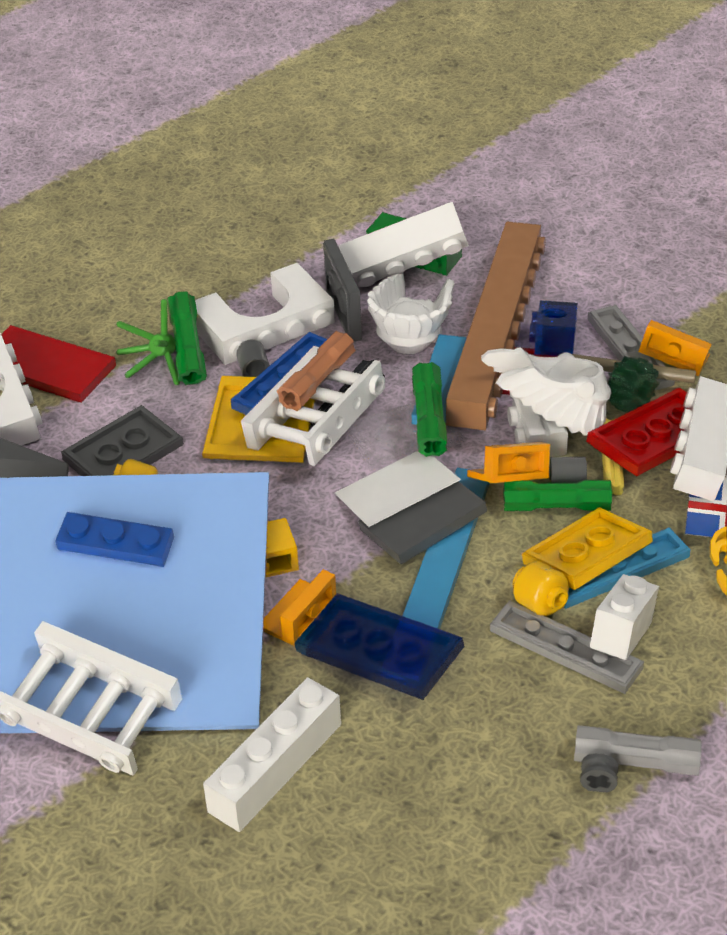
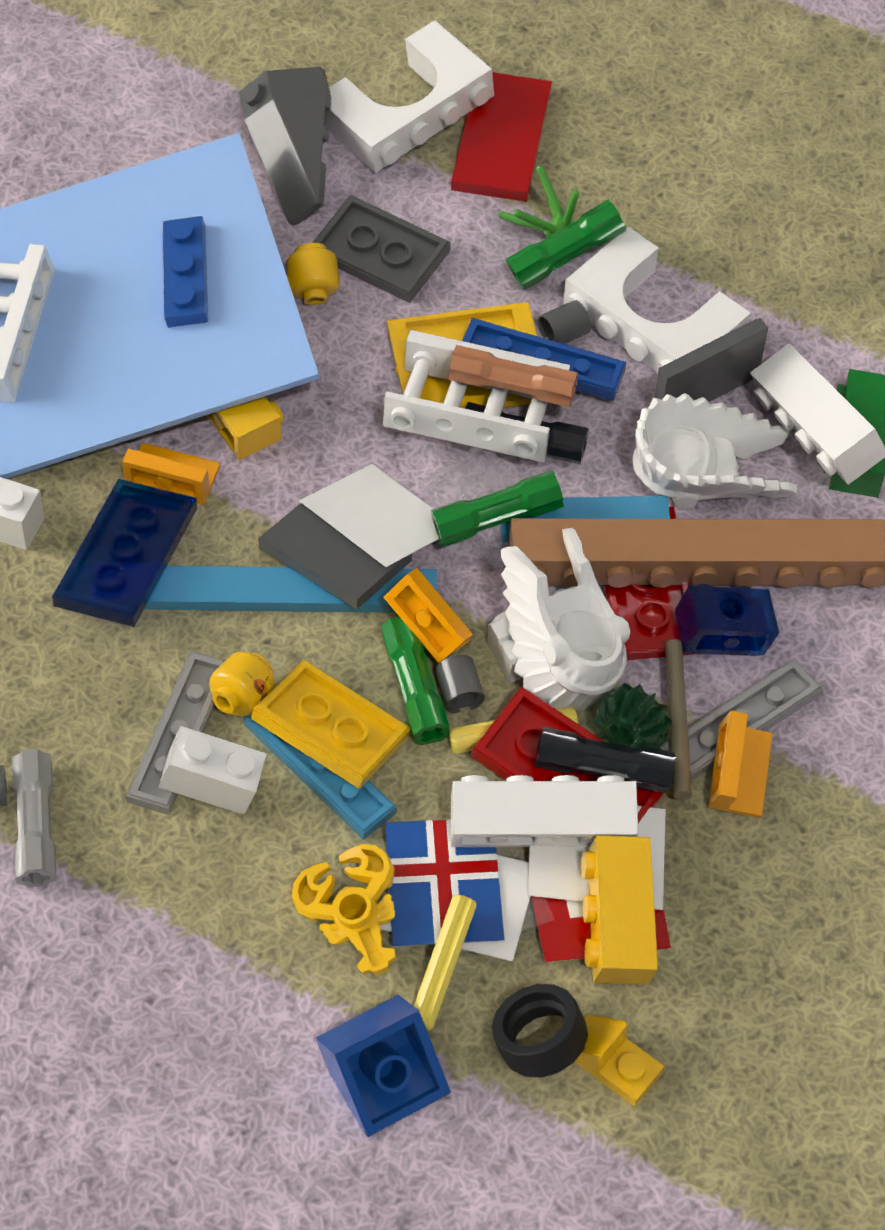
camera: 70 degrees right, 15 degrees up
none -> black axle [534,726,676,793]

